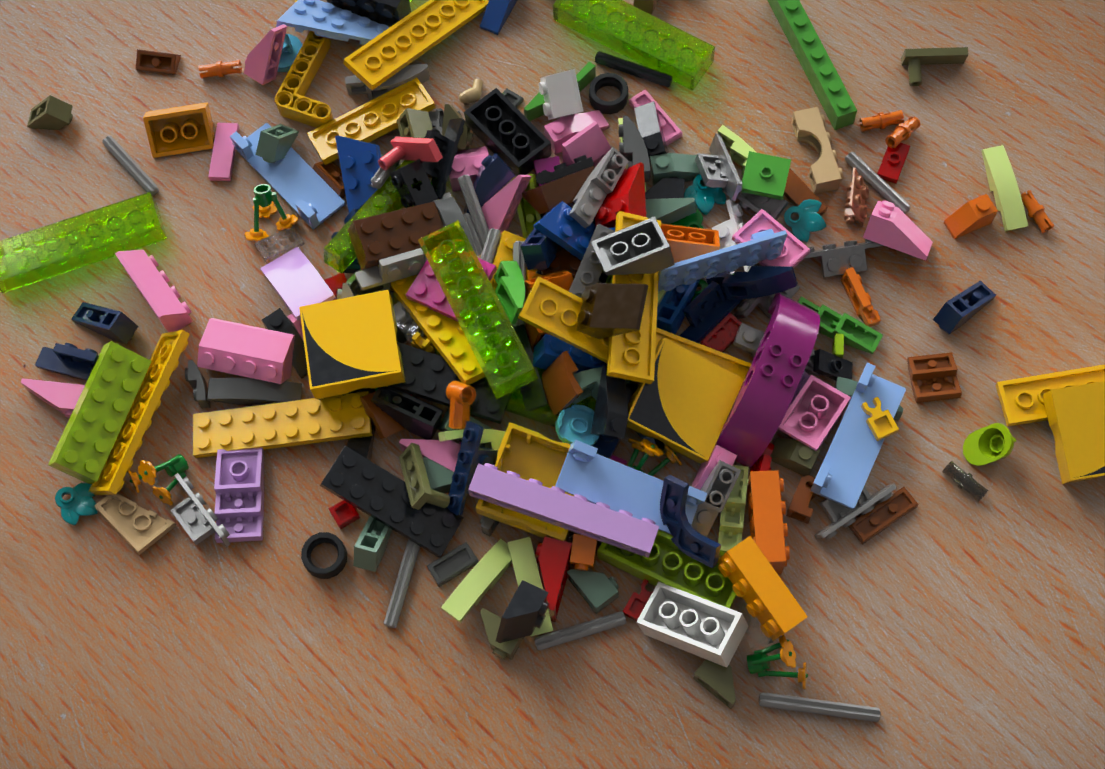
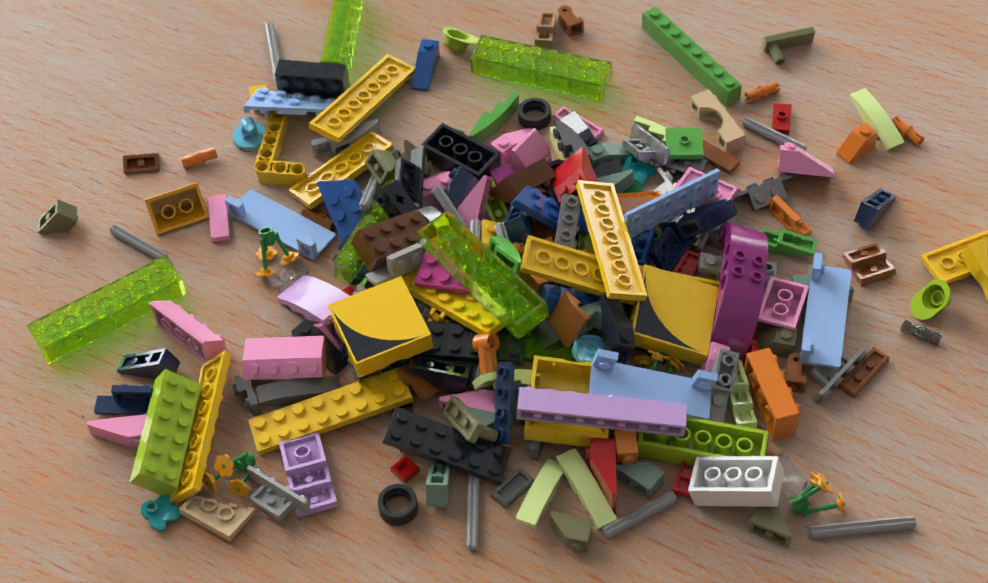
camera: 15 degrees left, 15 degrees down
bright pink slope [244,24,287,85] -> none
sand green slope [256,124,299,163] -> none
coral piece [378,137,443,170] -> none
tan arm [459,79,483,104] -> none
black slope [496,580,549,643] -> none
black hinge [535,155,594,185] -> none
white slope [539,69,584,120] -> none
light grey slope [569,147,629,228] -> none
dark brown slope [576,283,648,339] -> none
dark grey slope [591,216,675,275] -> none
black axle [595,51,673,87] -> none
dark blue plate [660,475,721,568] -> none
light orange brick [718,536,808,641] -> none
teal plate [784,199,826,242] -> none
black plate [813,349,853,381] -> none
lime tile [832,334,844,358] -> none
nougat hinge [844,168,869,227] -> none
yellow plate [861,397,899,441] -> none
orange pin [885,116,920,148] -> none

